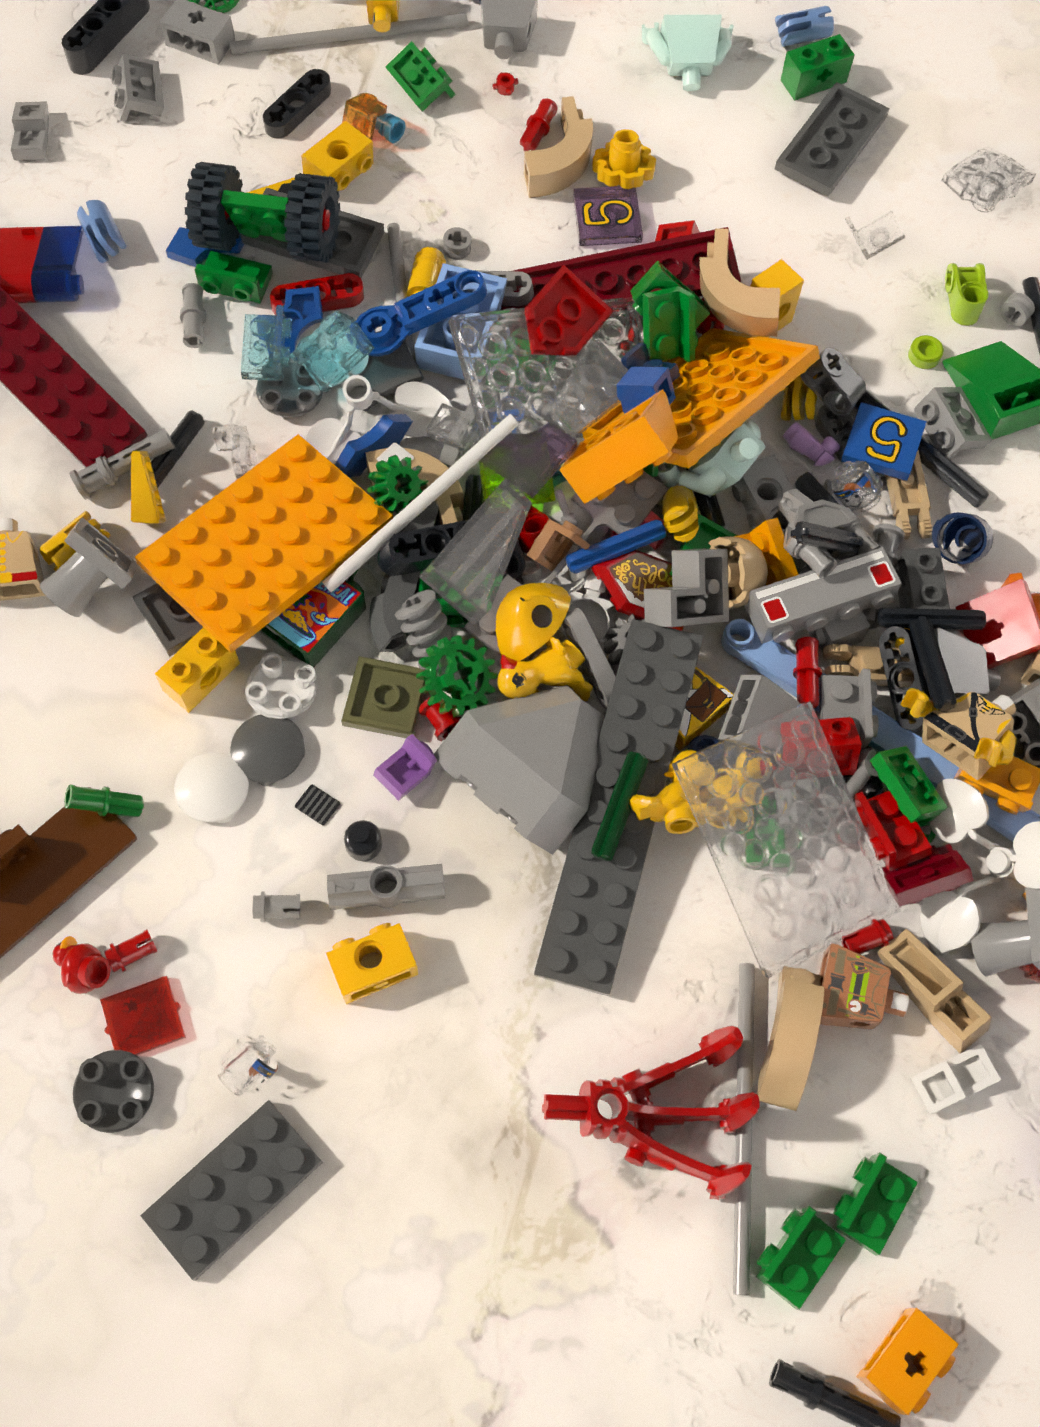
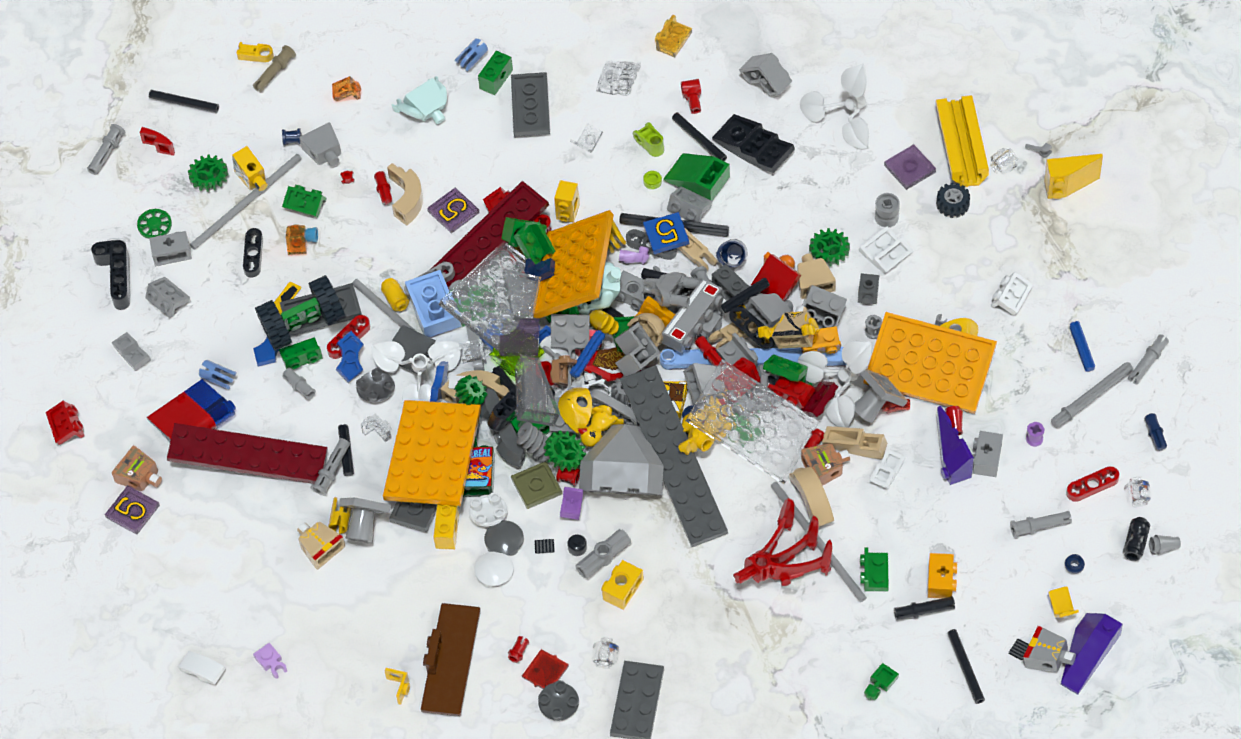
camera: 30 degrees left, 10 degrees down
red animal [52,936,111,994] -> none
green axle [64,784,144,817] -> none
yellow slope [131,451,166,524] -> none
clear light blue bracket [241,305,292,381] -> none
light grey pin [252,891,300,922] -> none
clear light blue bracket [290,311,375,392] -> none
yellow brick [301,121,374,191] -> none
white piece [322,414,519,593] -> none
blue beam [351,270,487,357] -> none
light grey bush [443,227,472,260] -> none
red tile [524,265,614,356] -> none
light orange slope [559,389,678,504] -> none
dark green axle [591,751,648,861] -> none
yellow plant [592,129,656,189] -> none
blue brick [616,367,676,414] -> none
tan arch [700,229,780,337] -> none
black axle [790,521,864,554] -> none
dark grey piece [801,348,866,416] -> none
clear head [831,461,883,512] -> none
green bracket [833,1152,918,1256] -> none
black axle [909,616,957,712] -> none
light grey bush [1000,293,1035,327] -> none

